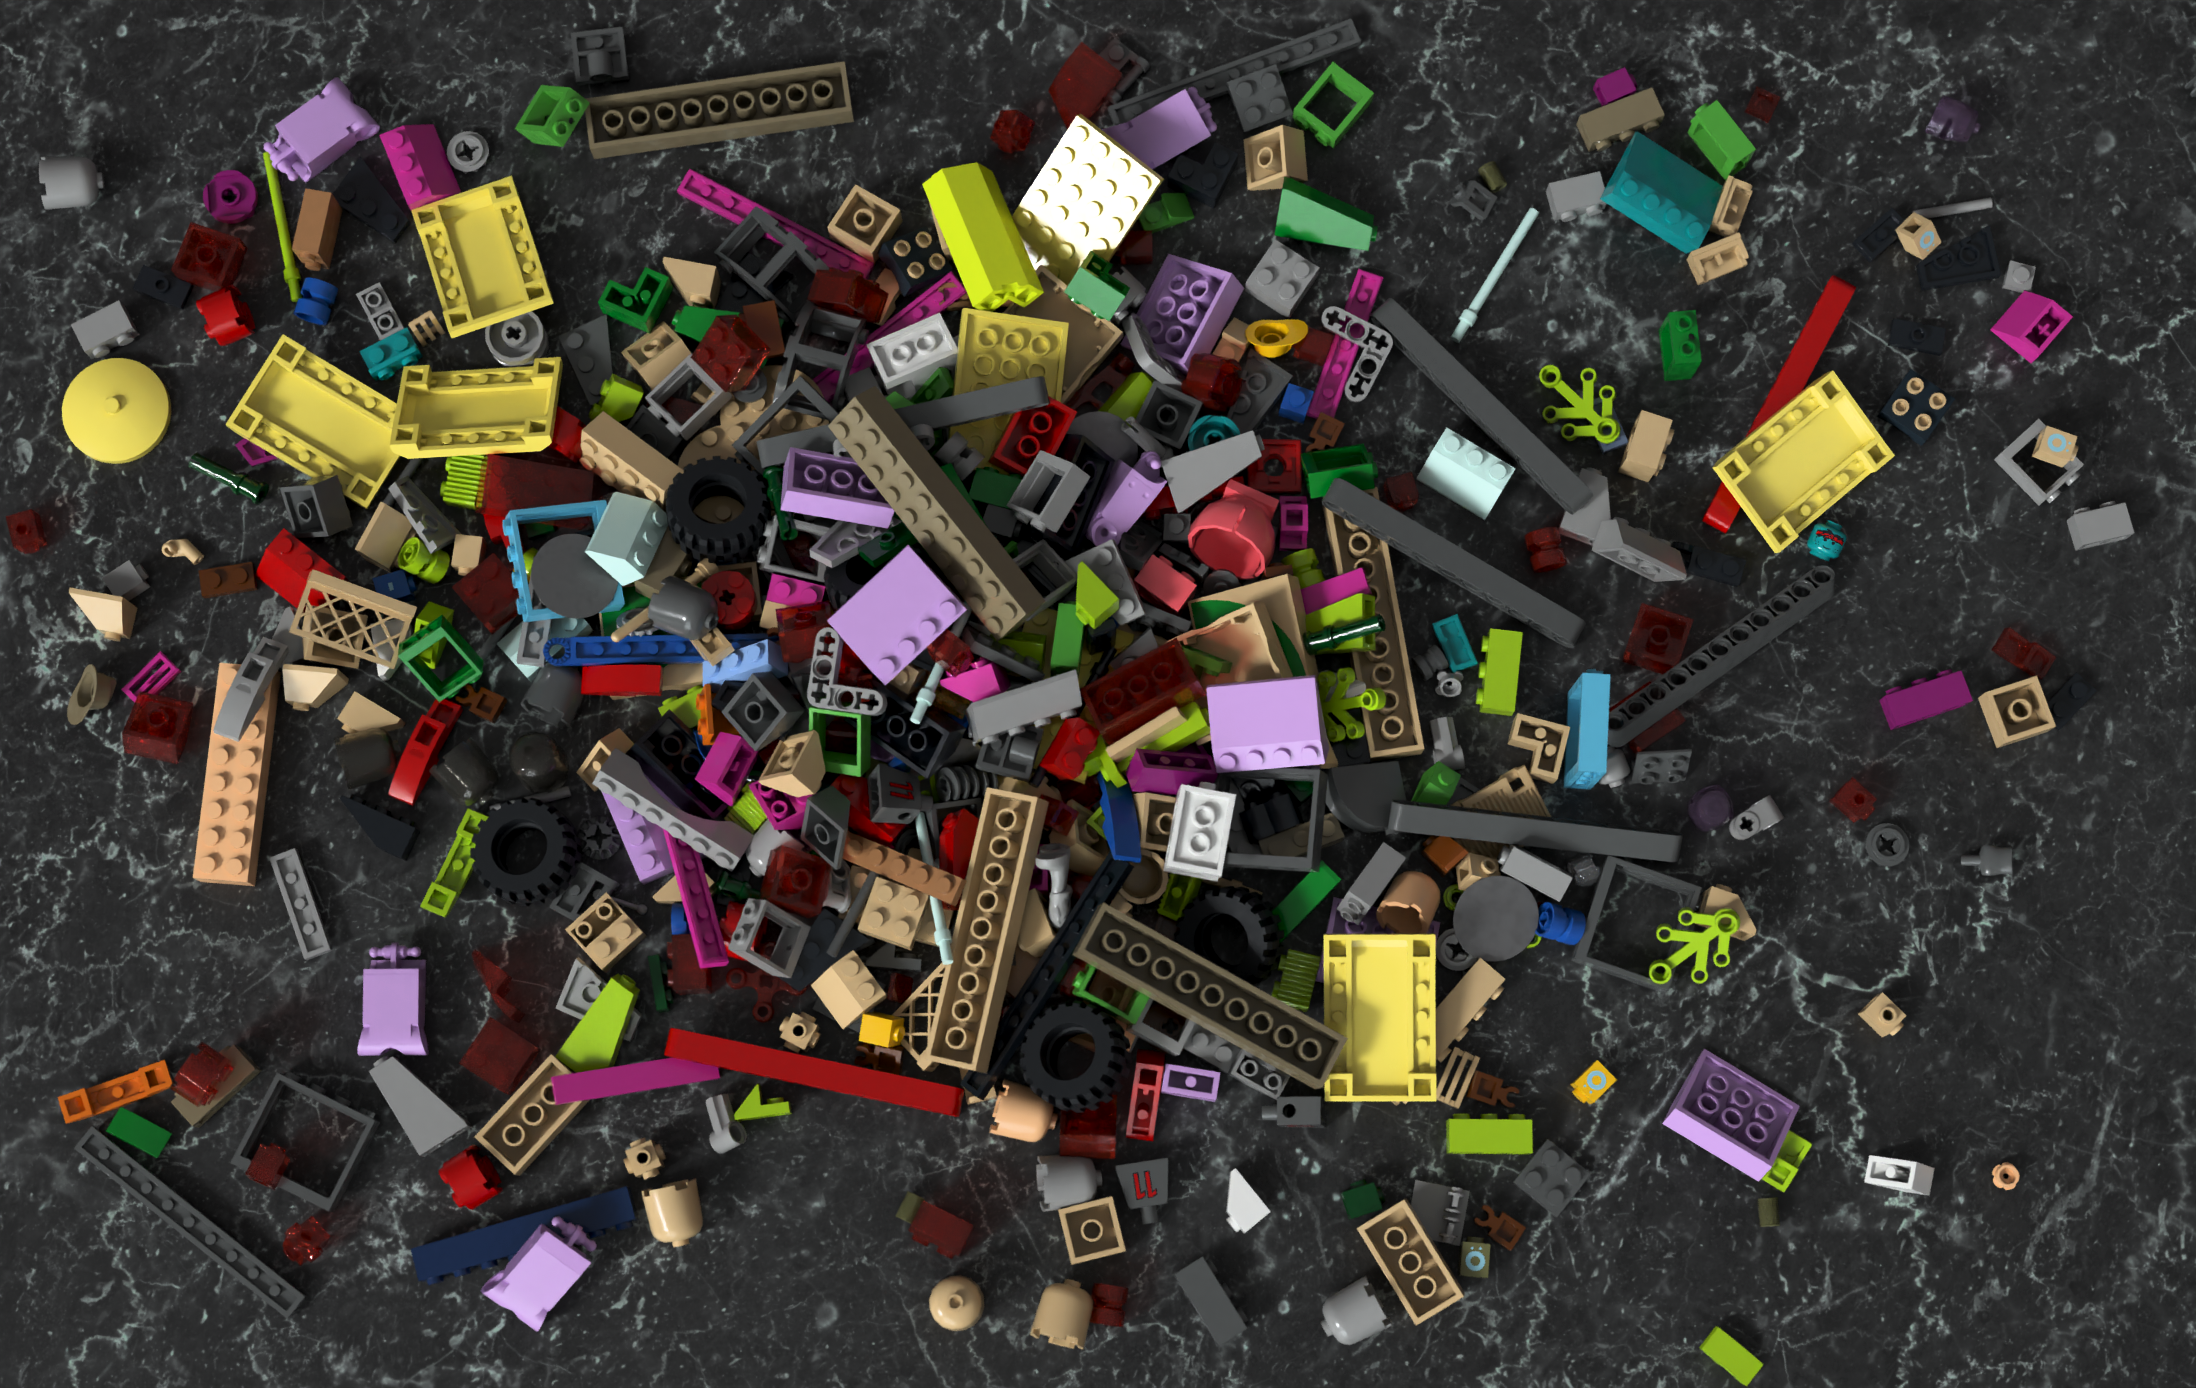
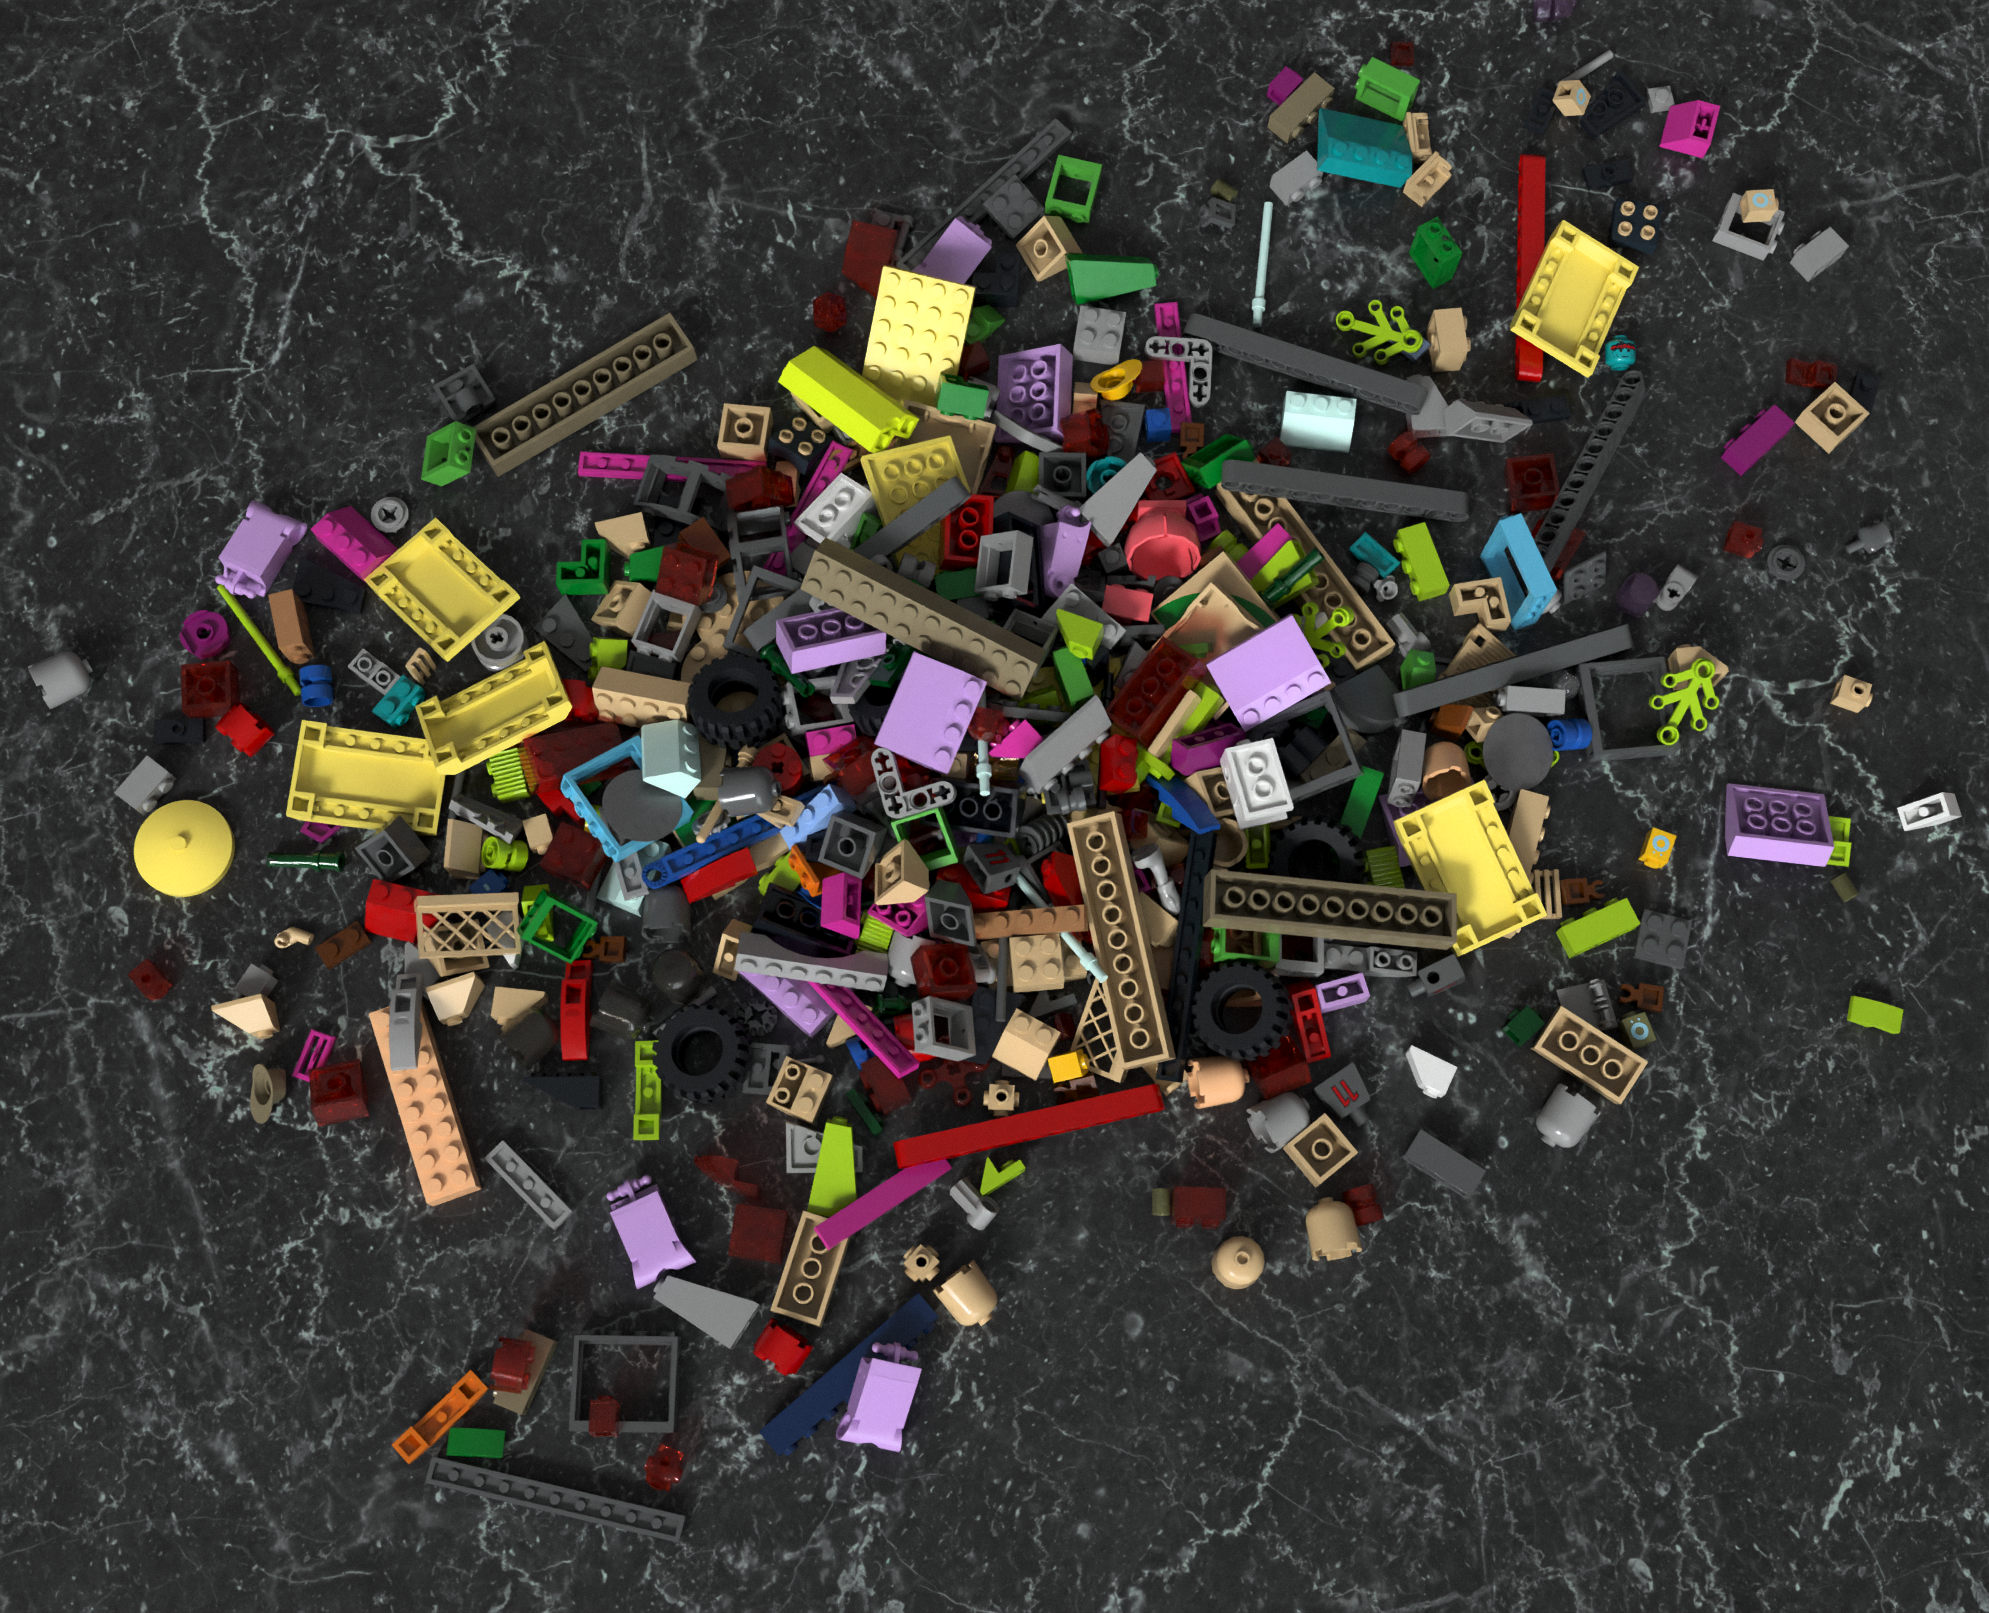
camera: 25 degrees left, 5 degrees down
none -> dark grey wheel [1057,786,1087,815]

